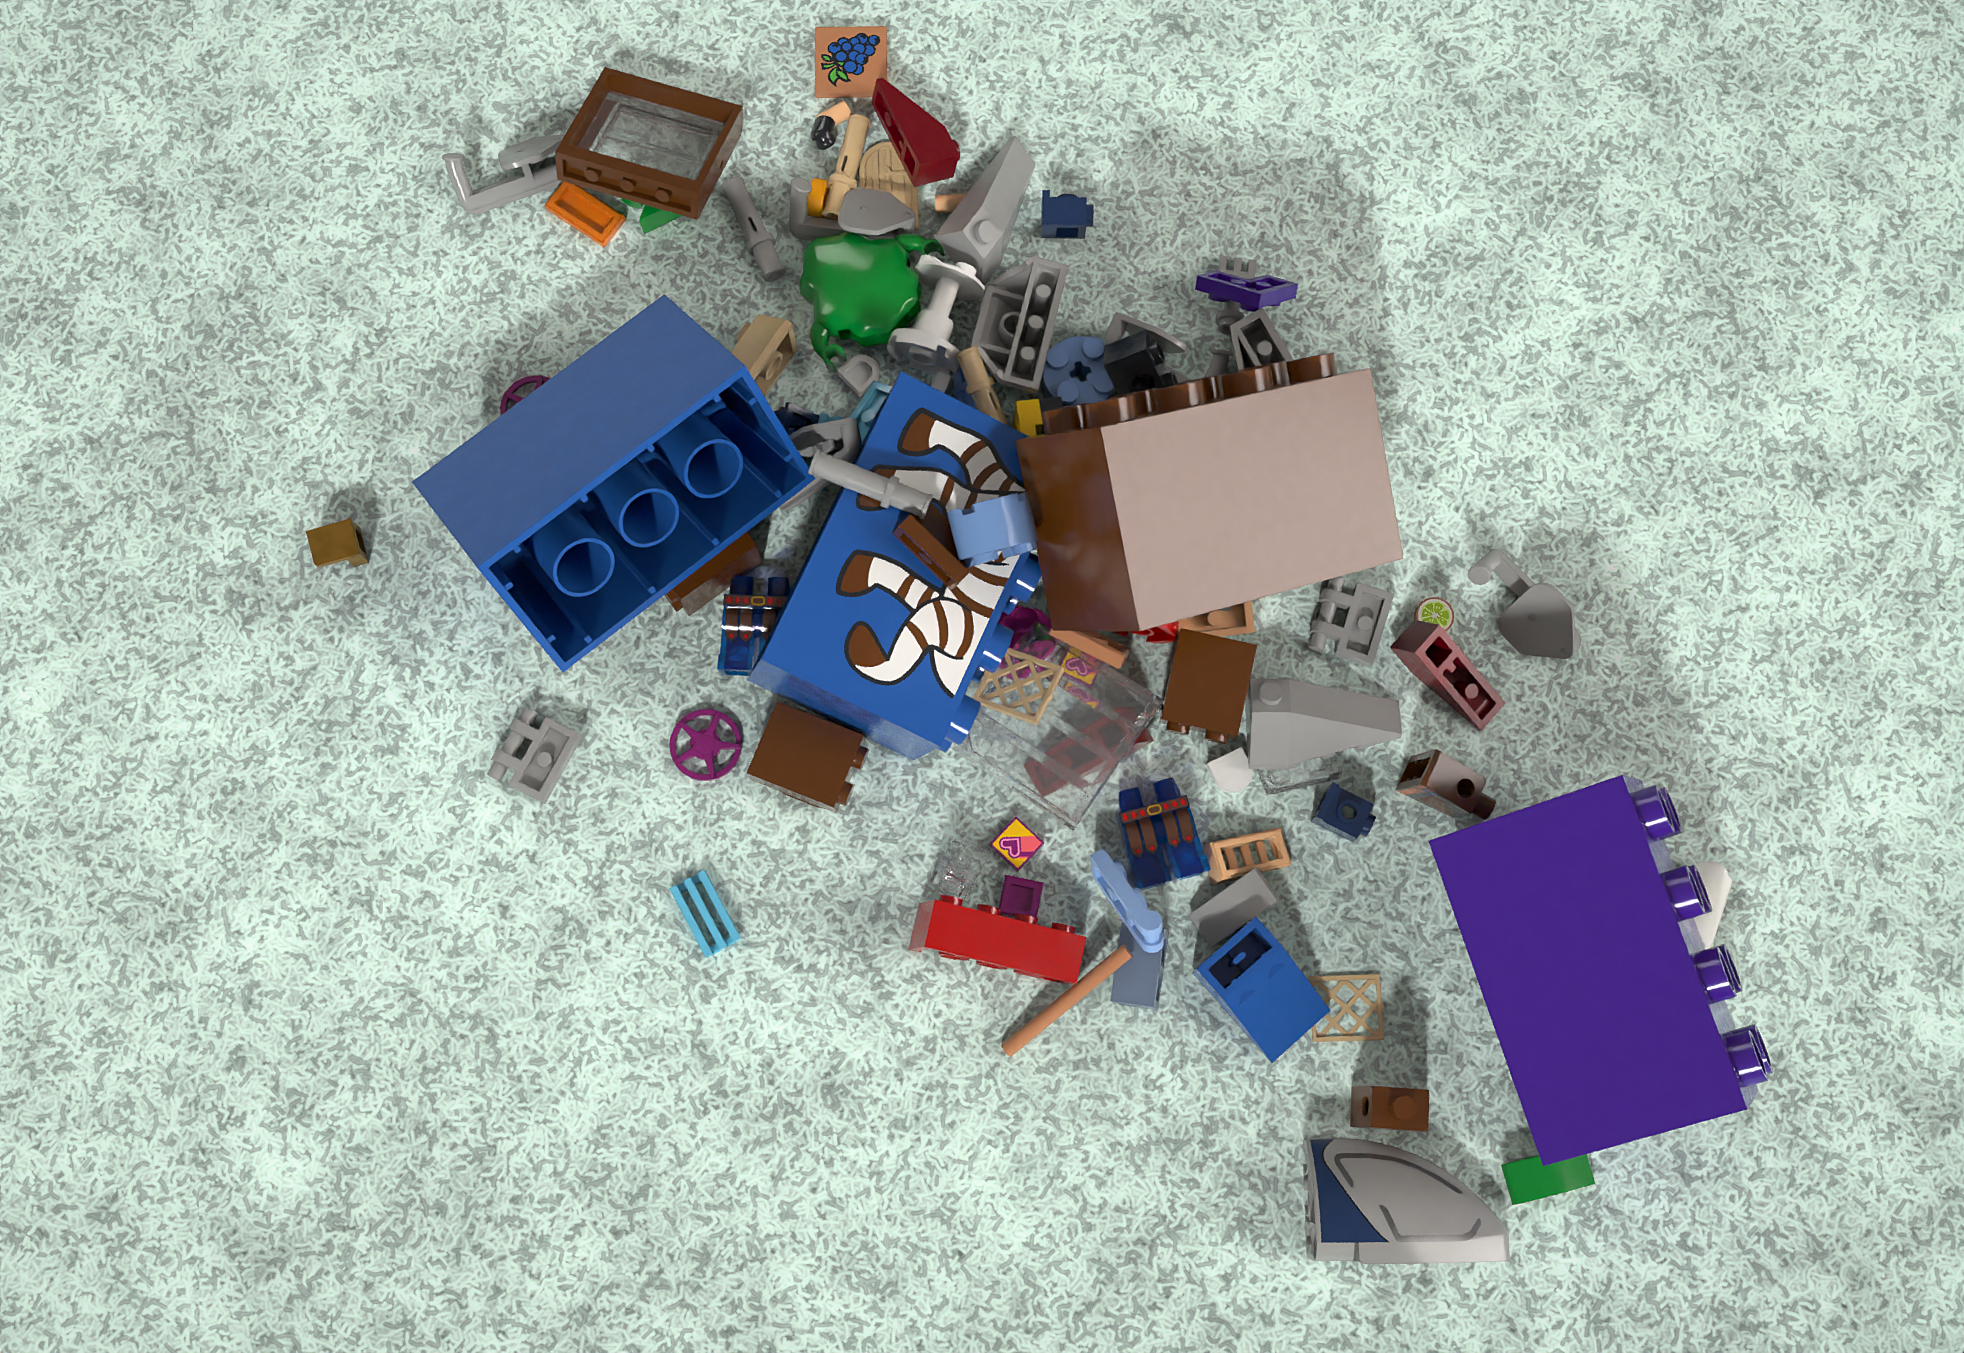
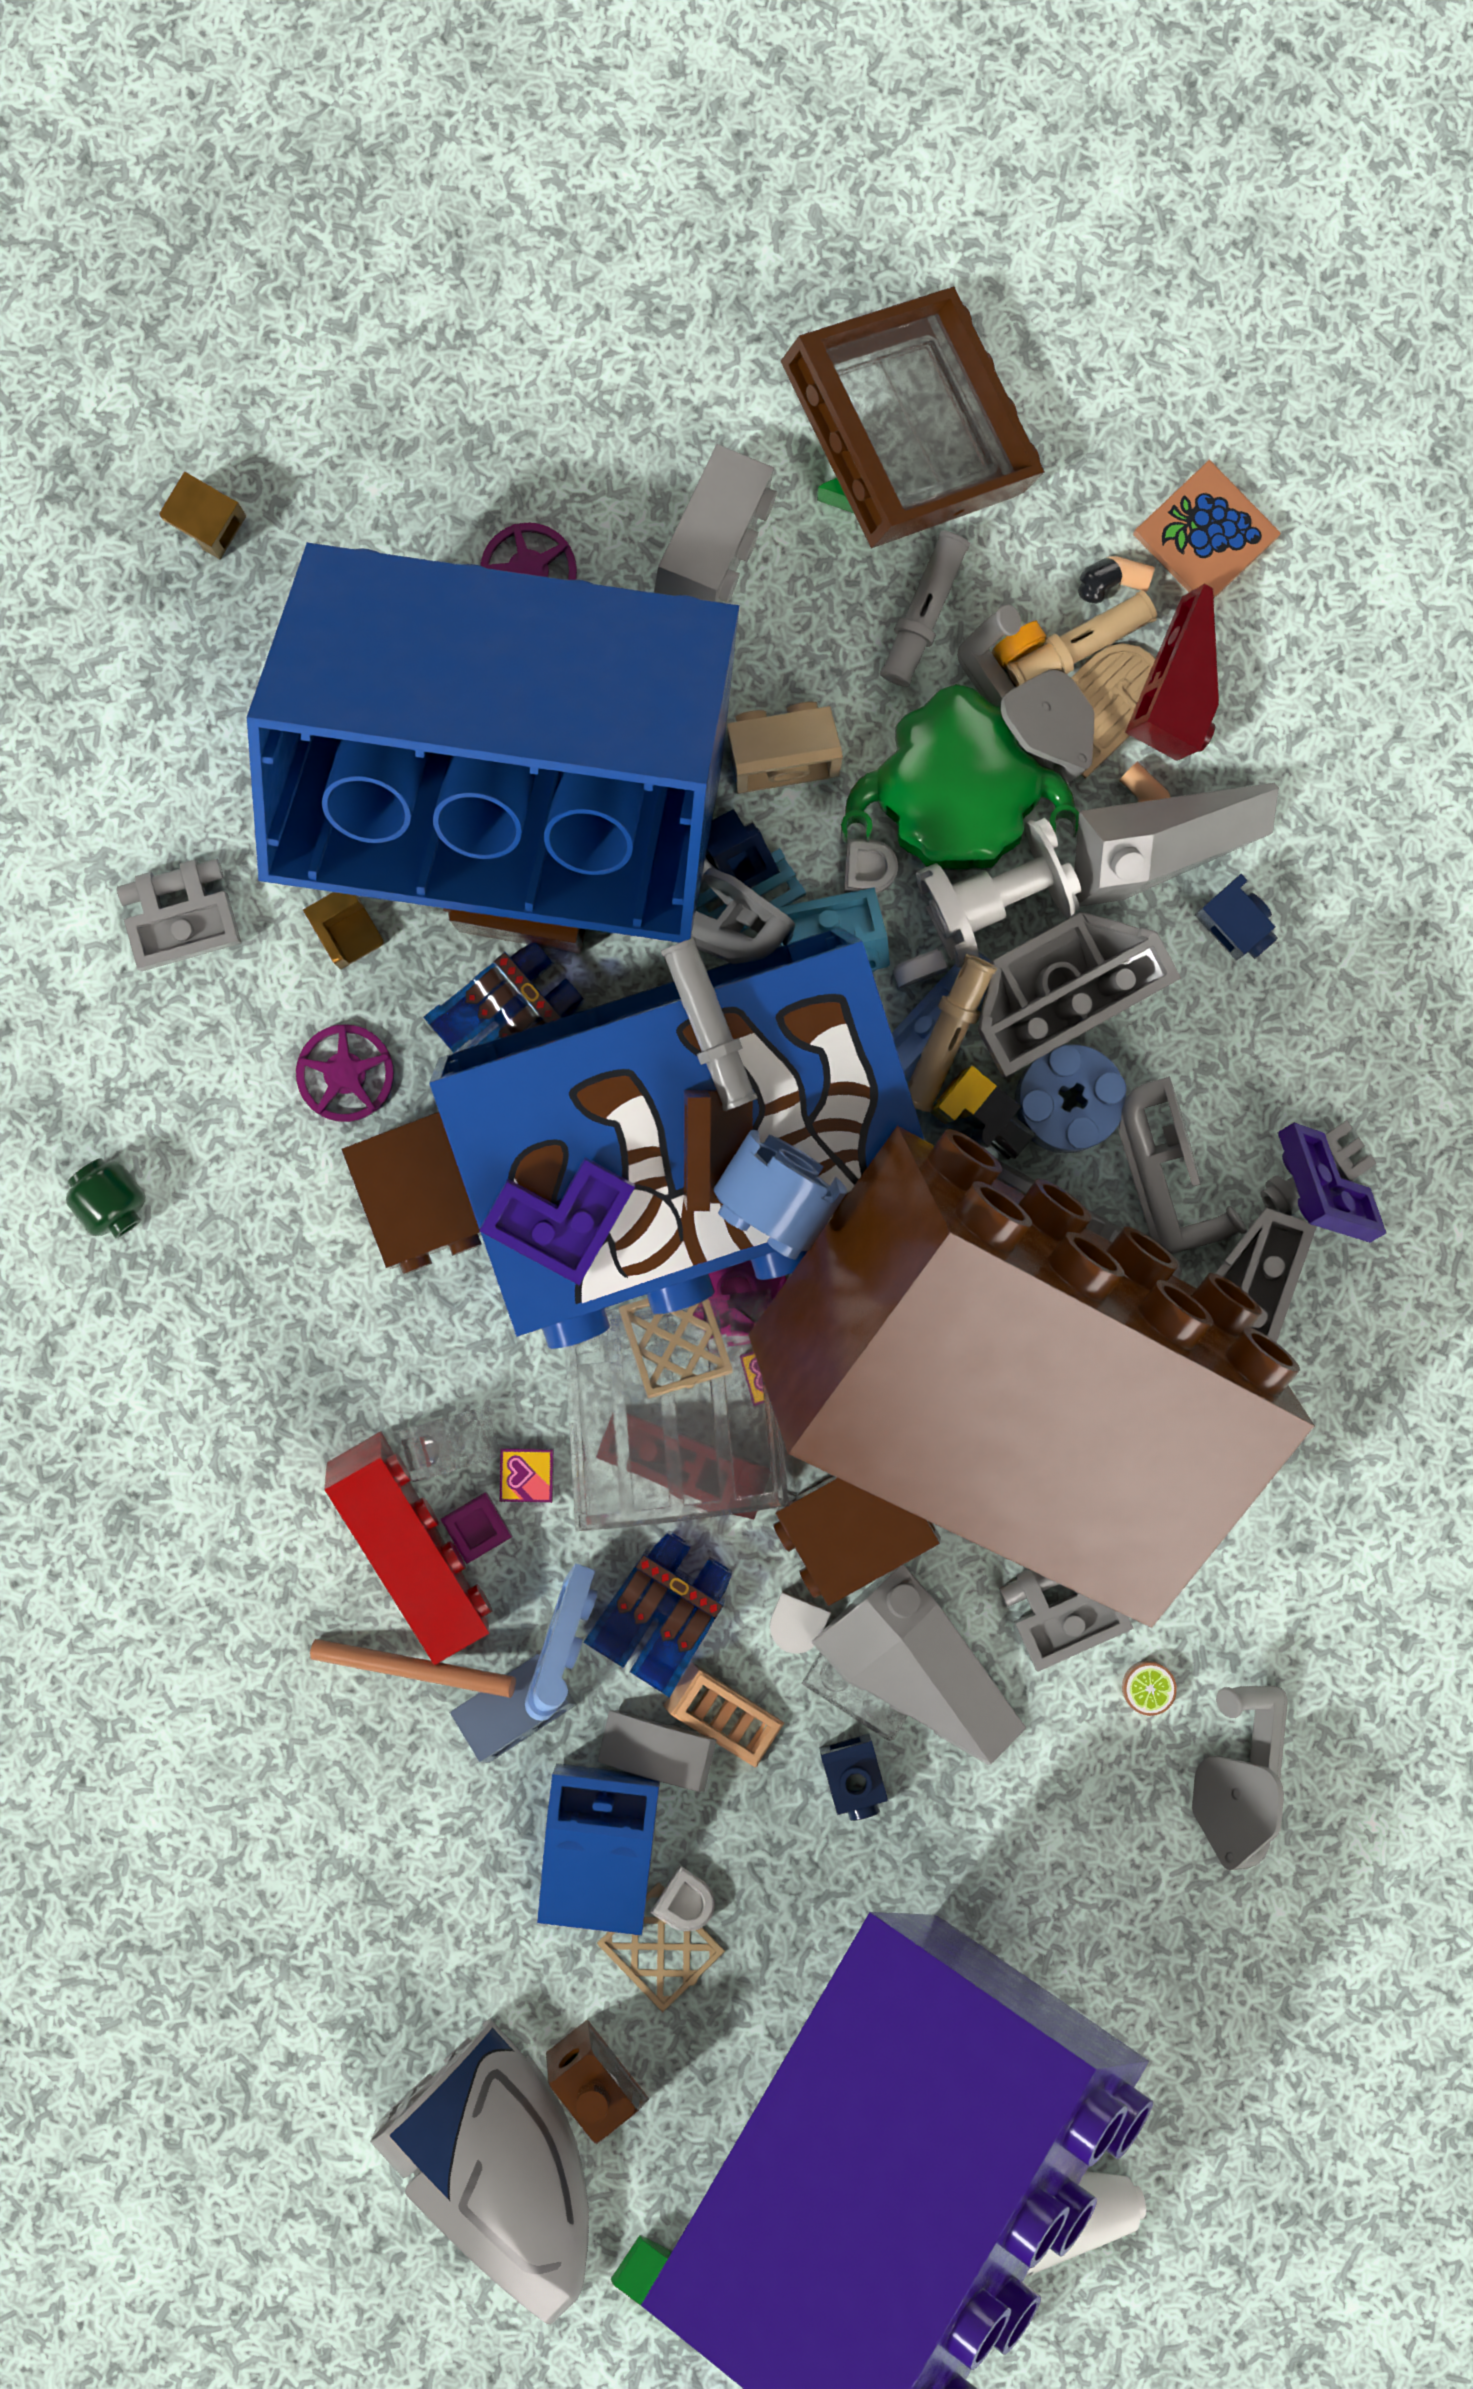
camera: 50 degrees right, 10 degrees up
light grey piece [442,134,565,215] -> none
orange tile [544,181,626,248] -> none
medium azure tile [669,870,741,958] -> none
black brick [1103,330,1179,395] -> none
dark red slope [1390,620,1506,731] -> none
reddish brown torso [1395,749,1496,820] -> none
none -> dark green head [66,1158,146,1238]
none -> pearl gold panel [303,892,384,970]
none -> dark purple plate [479,1157,635,1286]
none -> white tile [650,1866,715,1931]
none -> light grey wedge [654,444,777,603]

